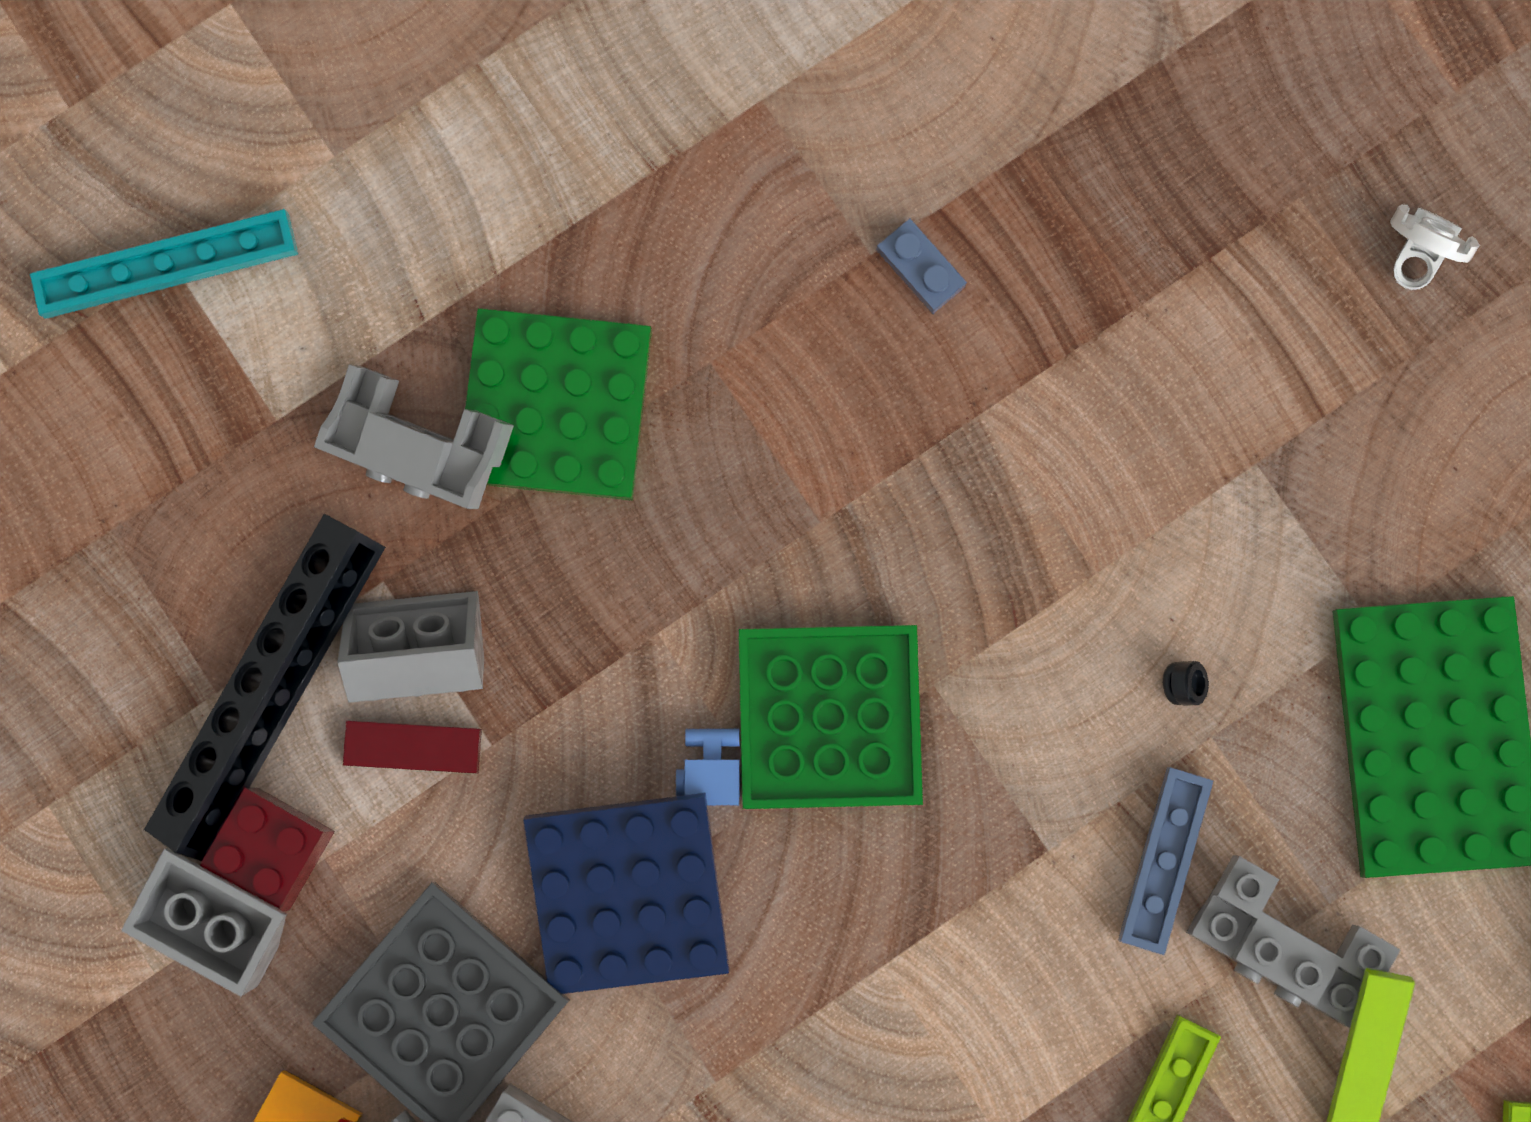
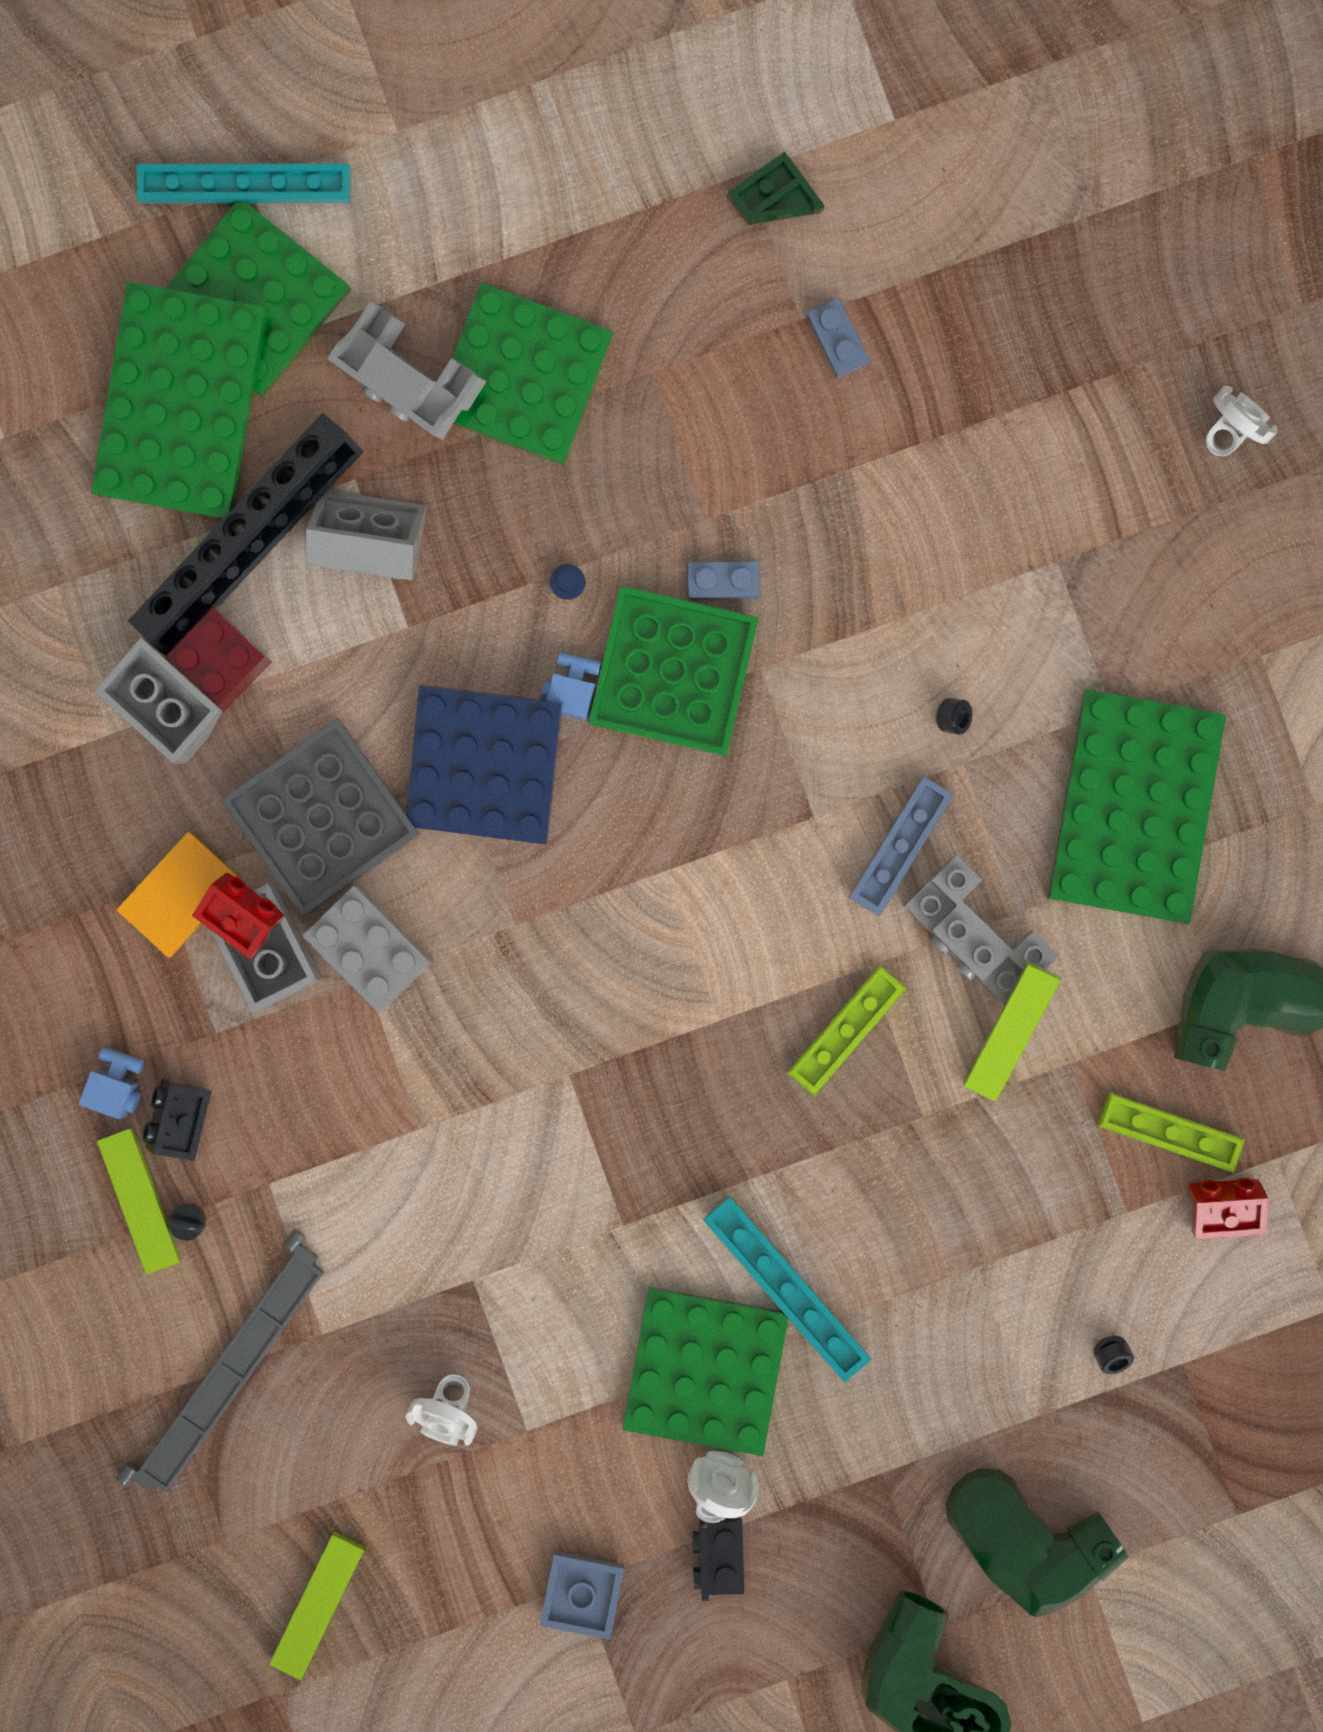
camera: 10 degrees right, 5 degrees up
dark red tile [343,721,482,774] -> none
none -> green plate [91,282,269,519]
none -> green plate [166,201,351,398]
none -> dark blue plate [550,564,586,600]
none -> sand blue plate [688,561,759,600]
none -> dark green wing [727,151,825,225]

